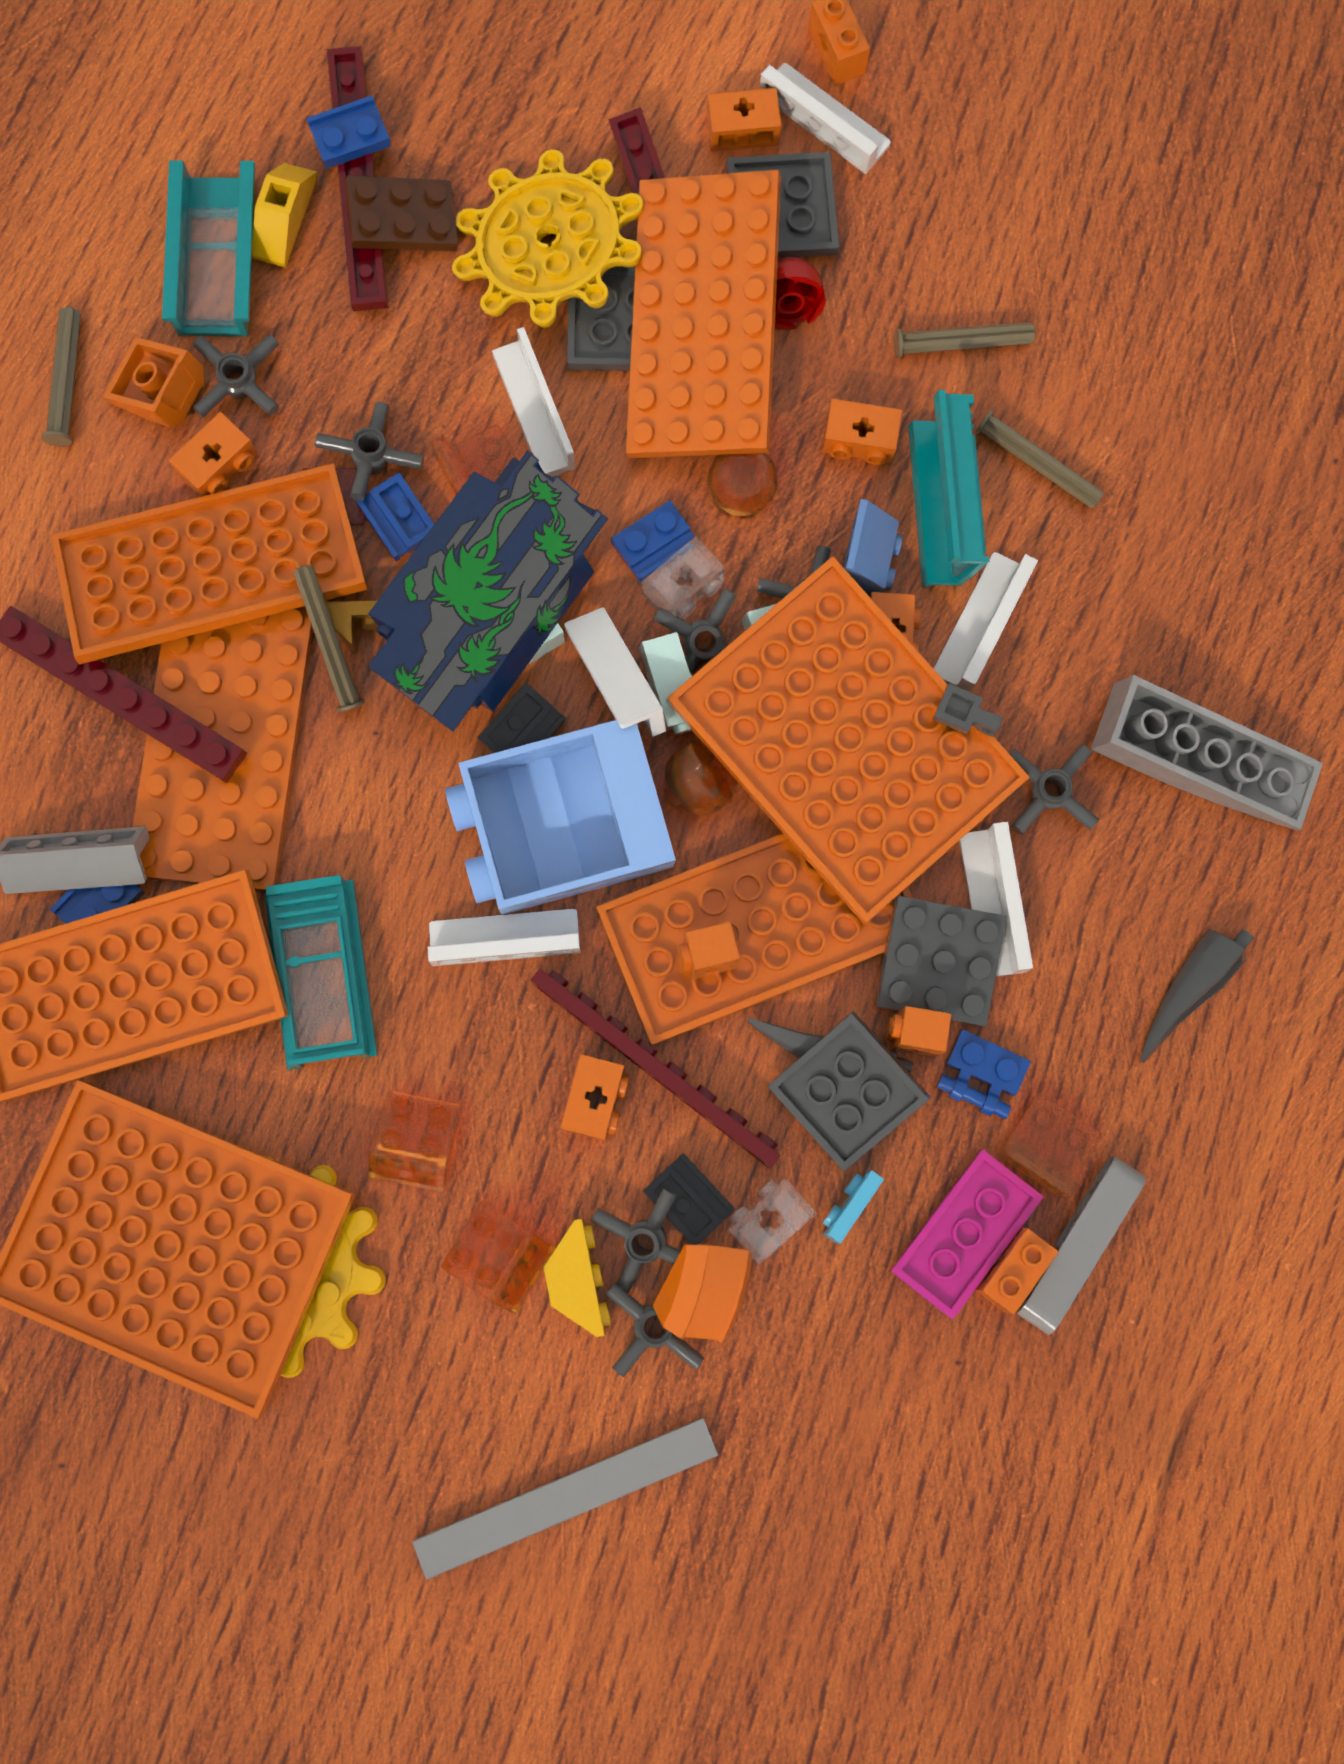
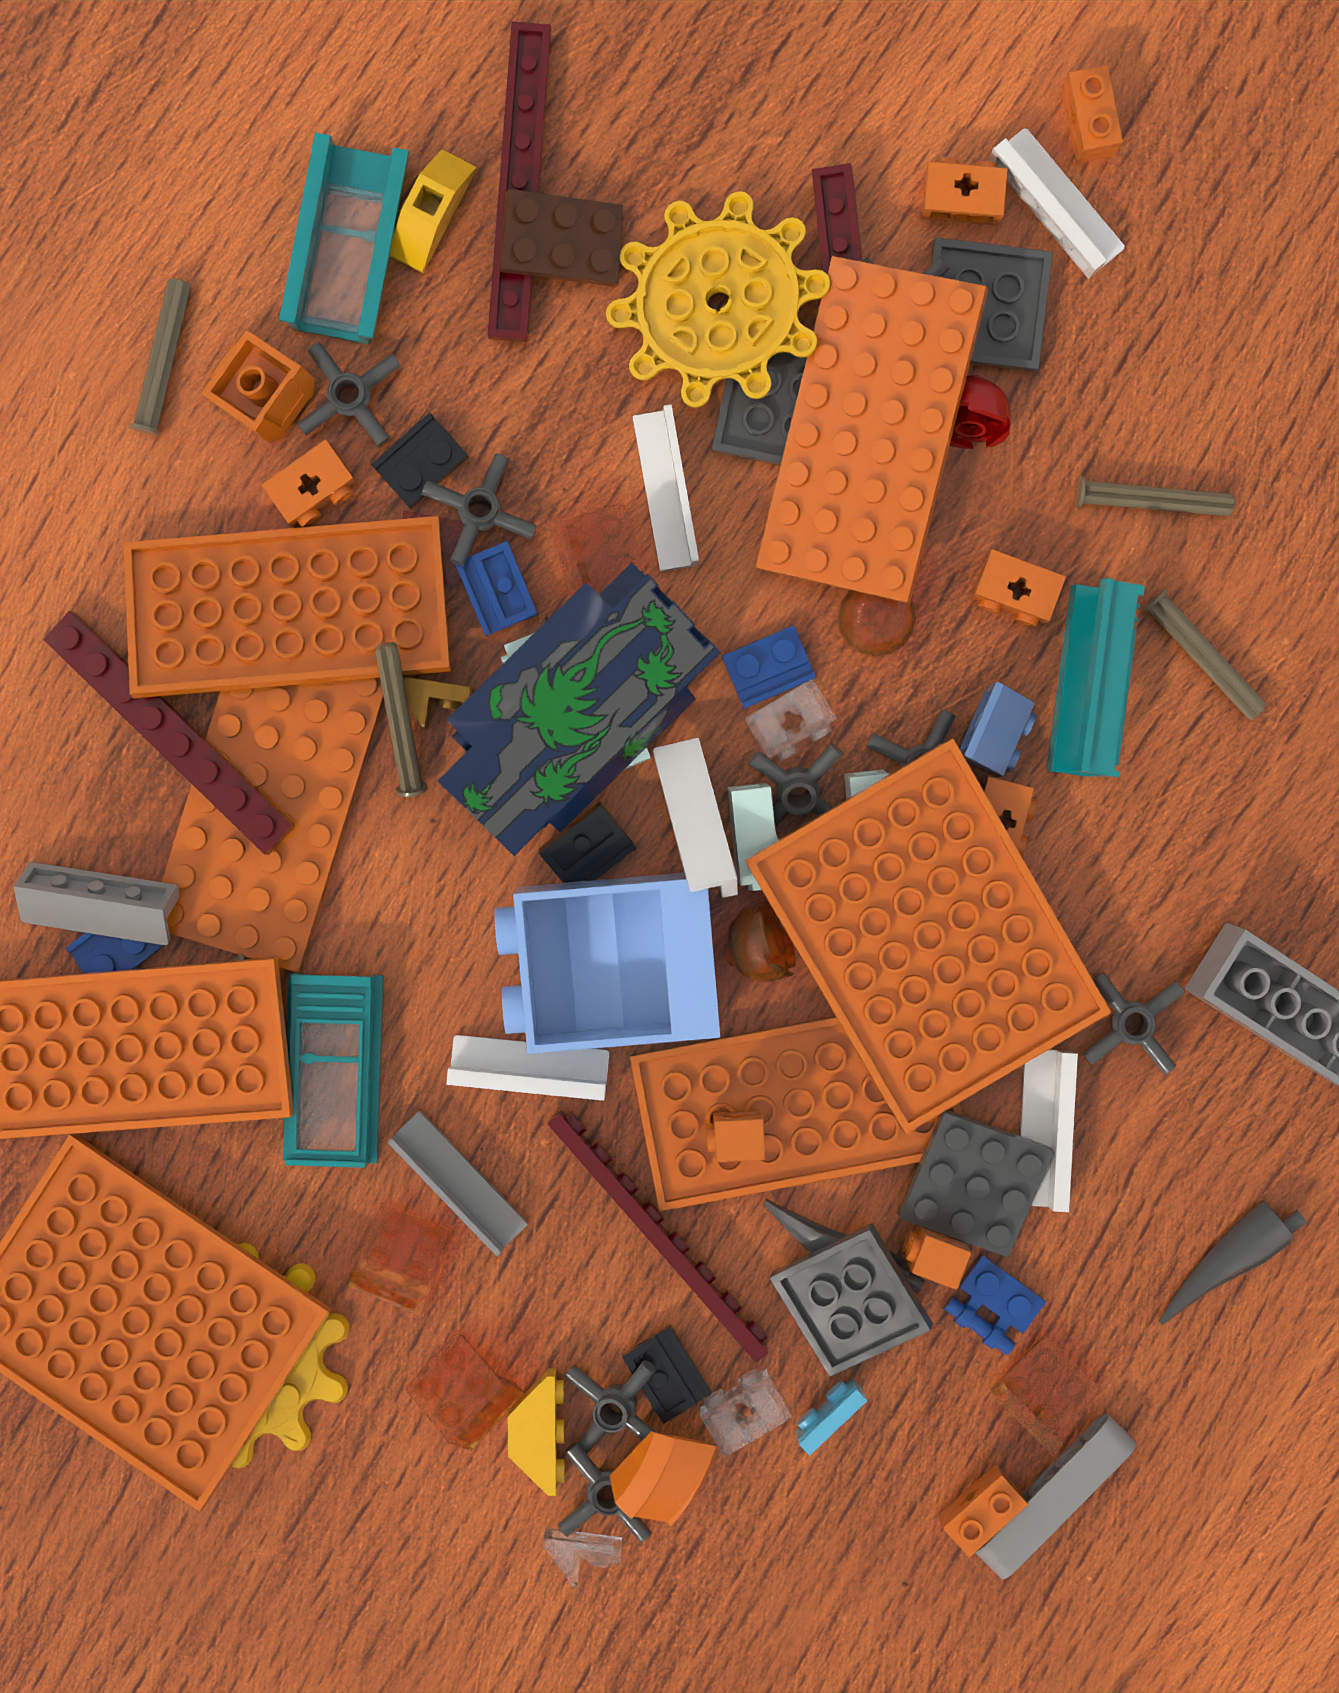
camera: 20 degrees right, 10 degrees up
blue plate [306,95,391,169] -> none
light grey tile [412,1417,718,1580] -> none
orange brick [560,1054,630,1141] -> none
dark pink plate [890,1149,1044,1320] -> none
dark grey plate [932,683,1003,737] -> none
white panel [934,552,1038,692] -> none
none -> black plate [371,412,469,509]
none -> light grey panel [388,1110,529,1256]
none -> clear slope [542,1527,623,1589]

